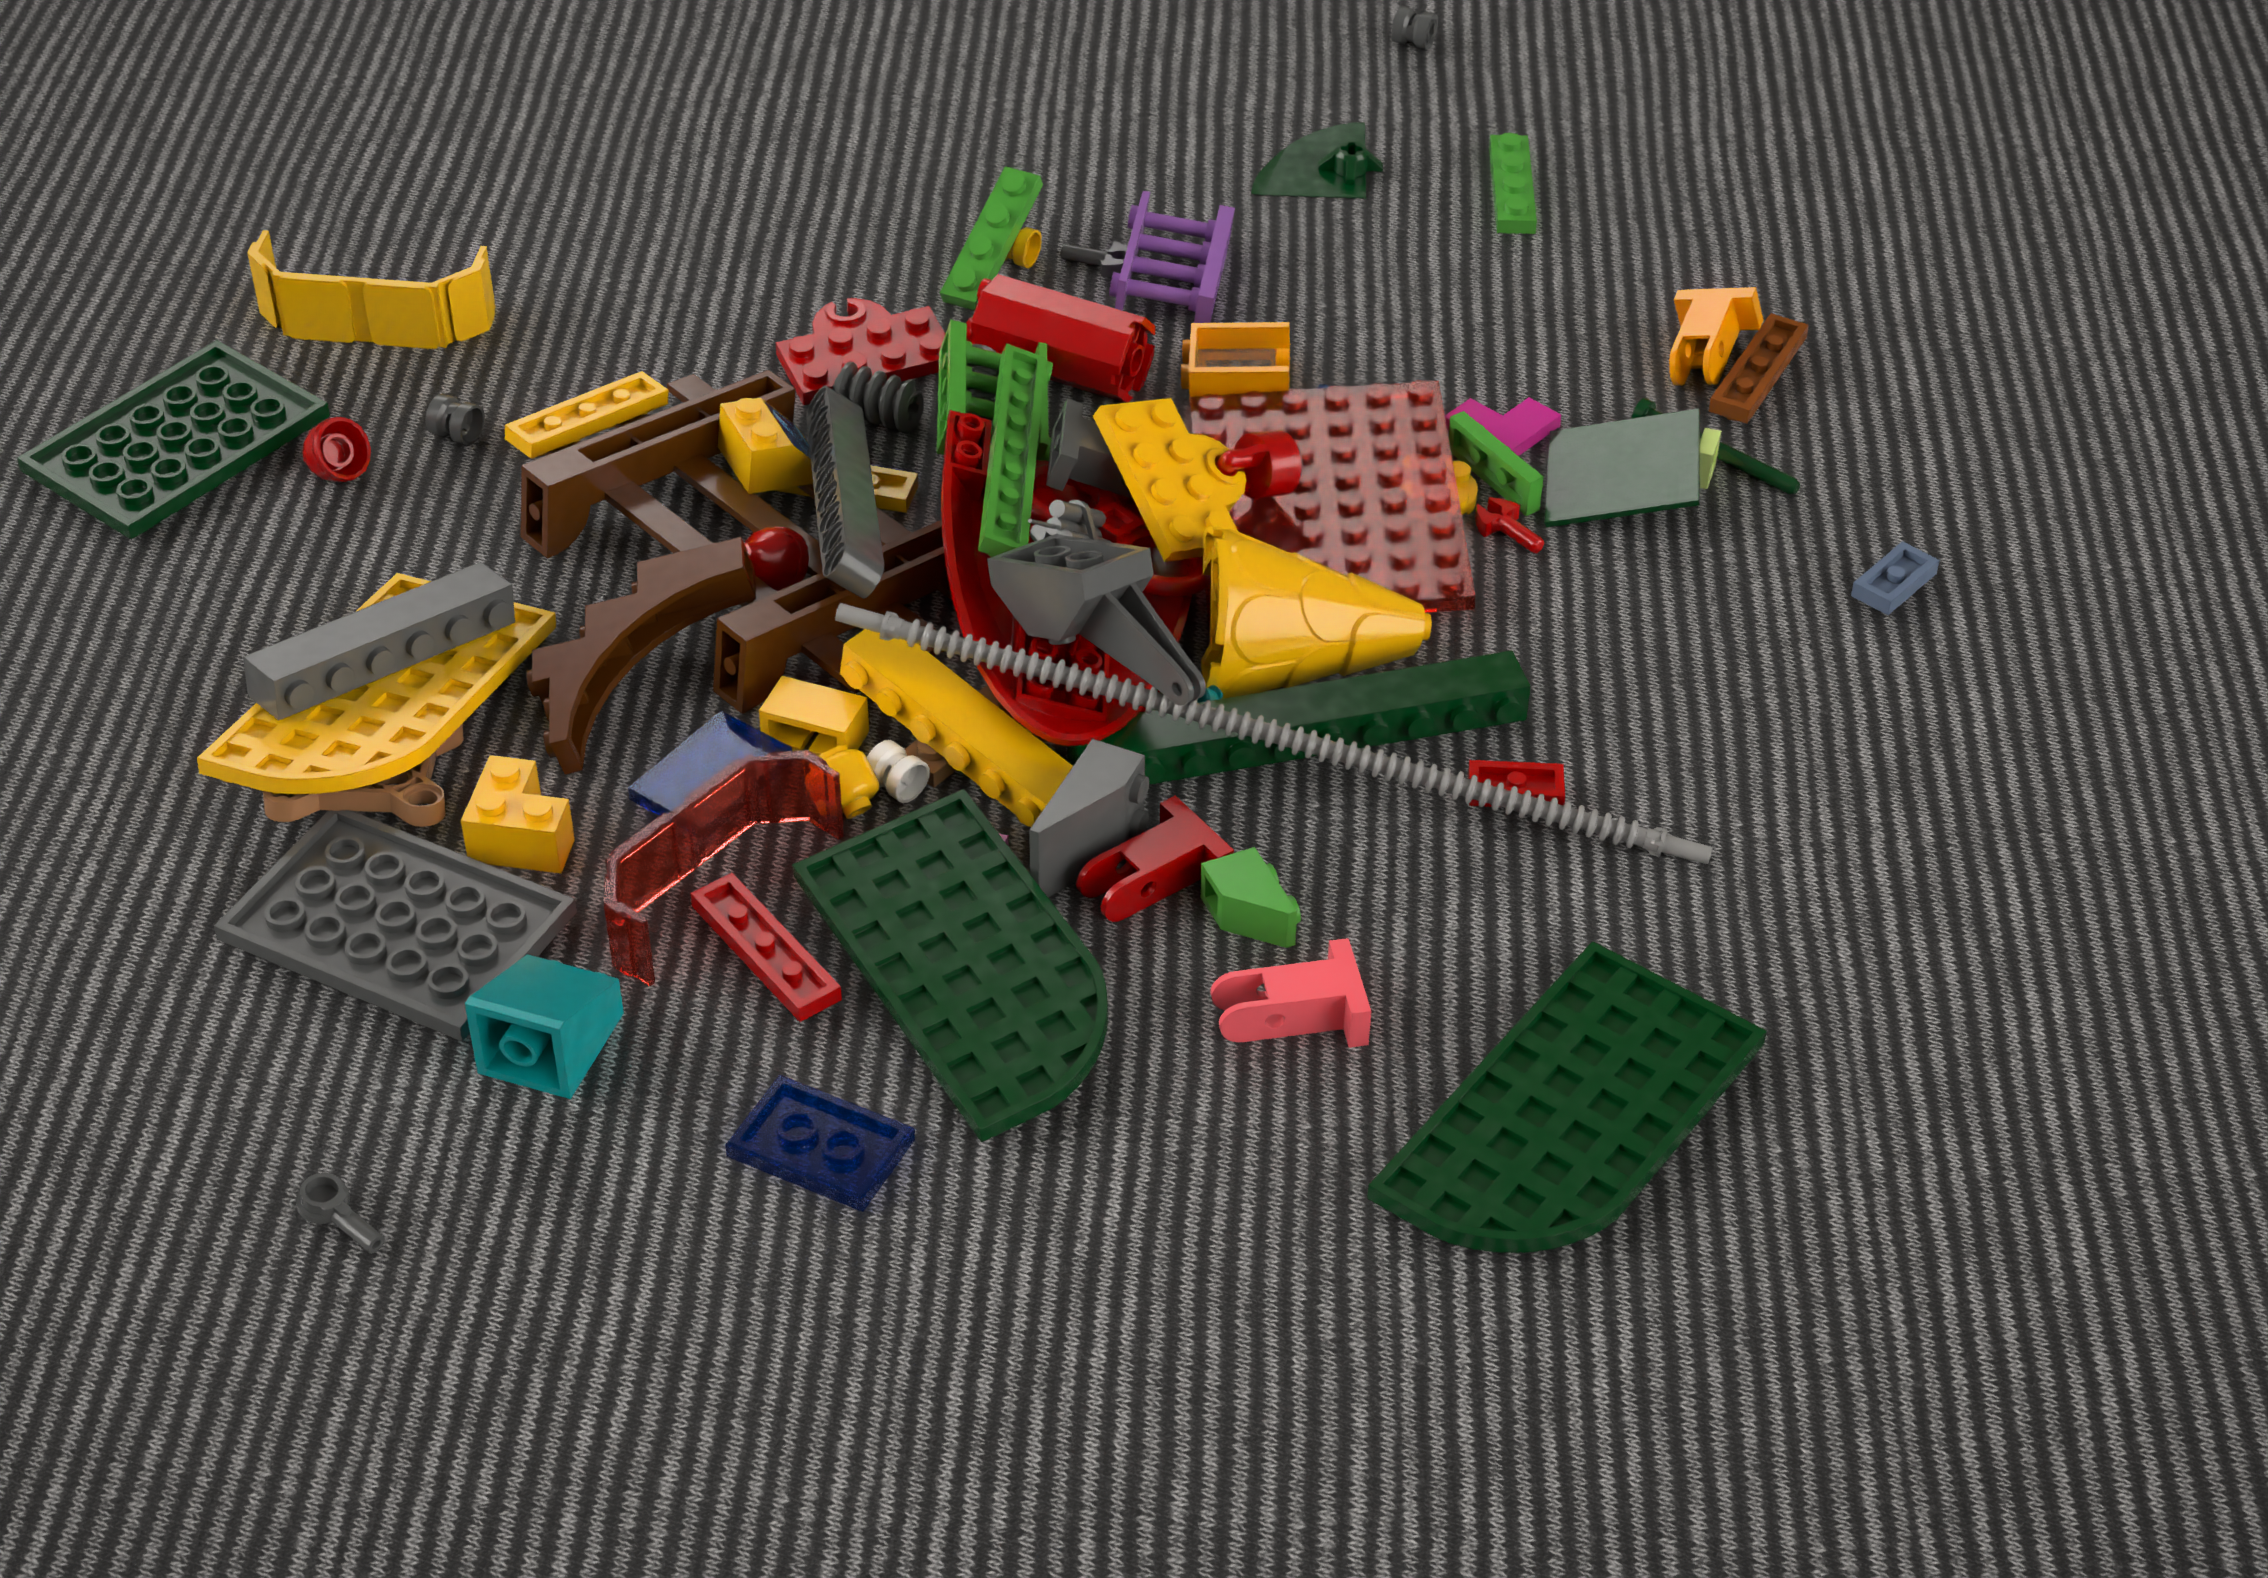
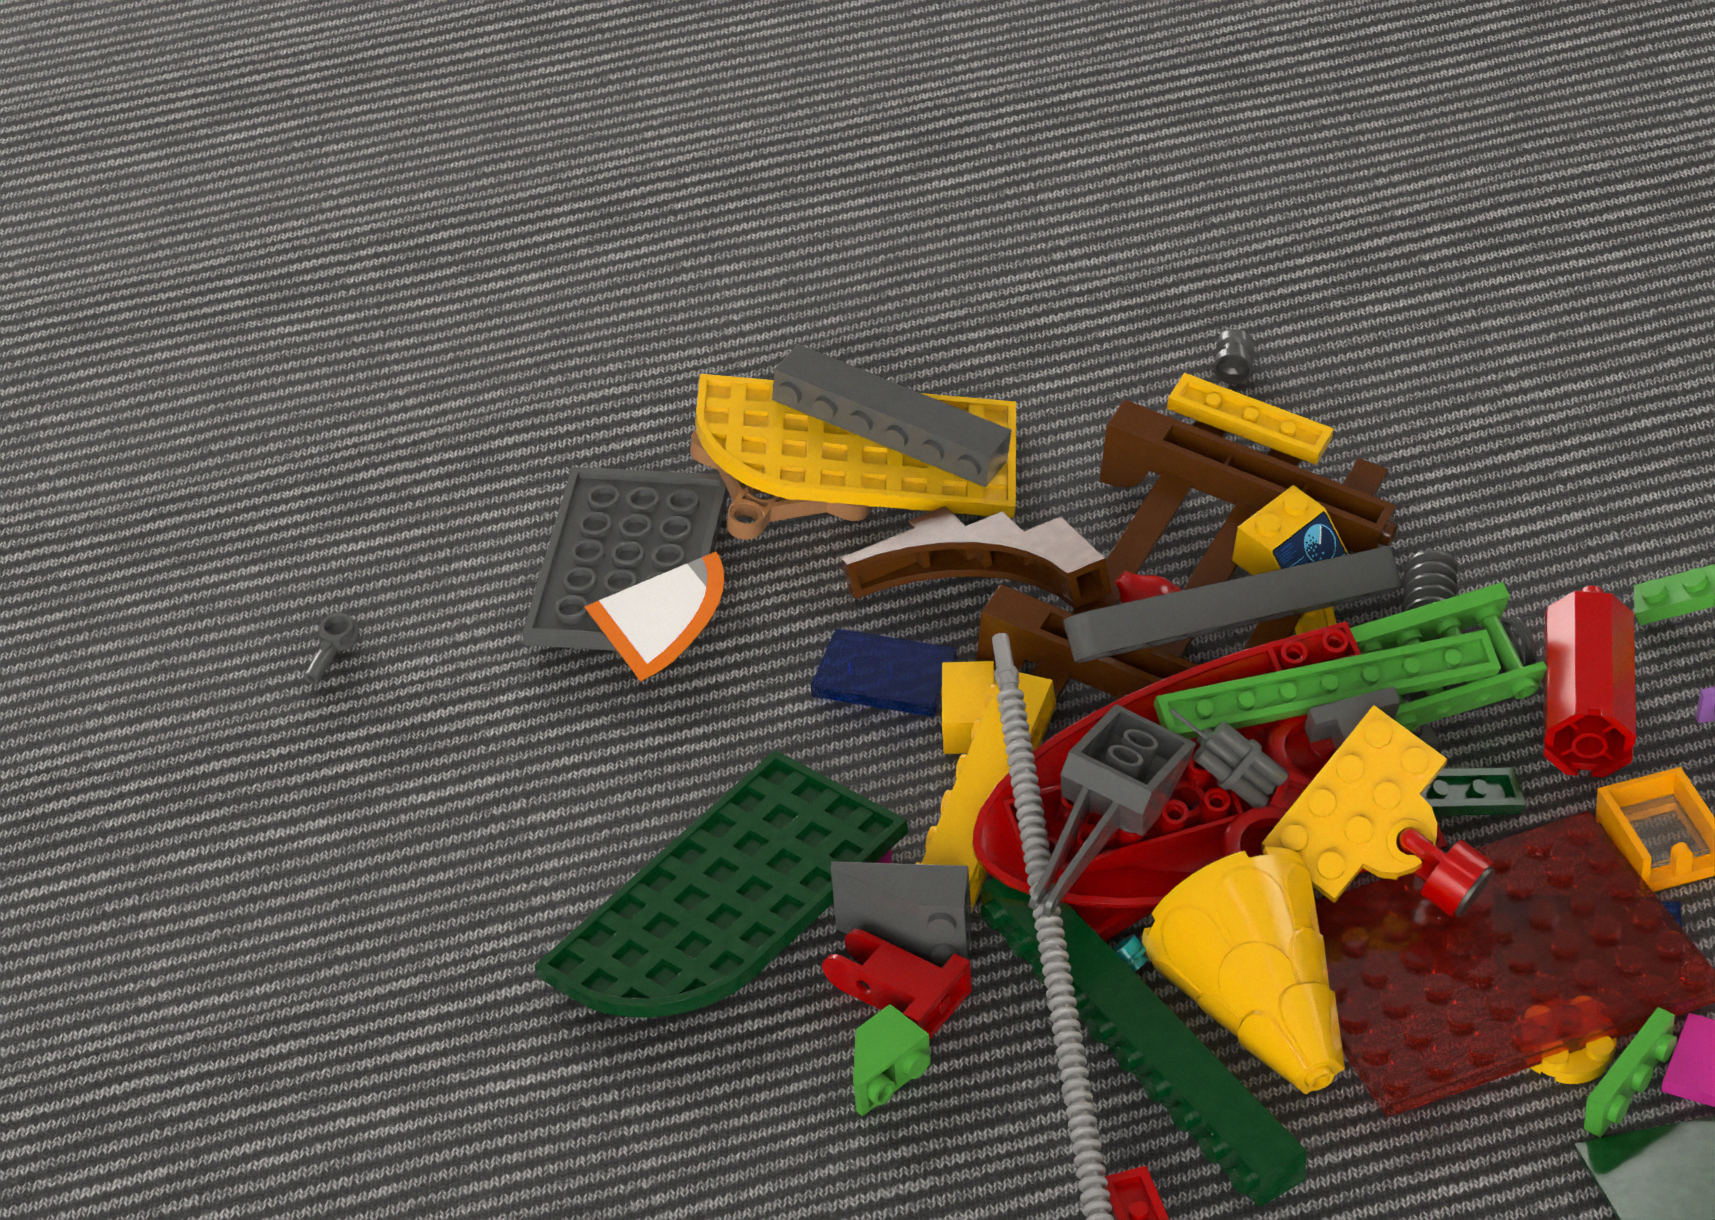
camera: 75 degrees right, 0 degrees up
dark green plate [17,340,330,540] -> none
yellow windscreen [247,230,495,349] -> none
red helmet [303,417,371,482] -> none
yellow brick [461,755,575,874] -> none
teal slope [465,954,624,1099] -> none
clear red windscreen [604,750,844,986] -> none
red plate [690,872,842,1022] -> none
clear blue tile [725,1074,915,1212] -> none
plate [776,298,945,406] -> none
yellow head [809,745,879,819] -> none
white wheel [867,740,930,803] -> none
coral piece [1210,938,1371,1048] -> none
red bar [1475,497,1544,554] -> none
none -> sticker [584,551,724,682]

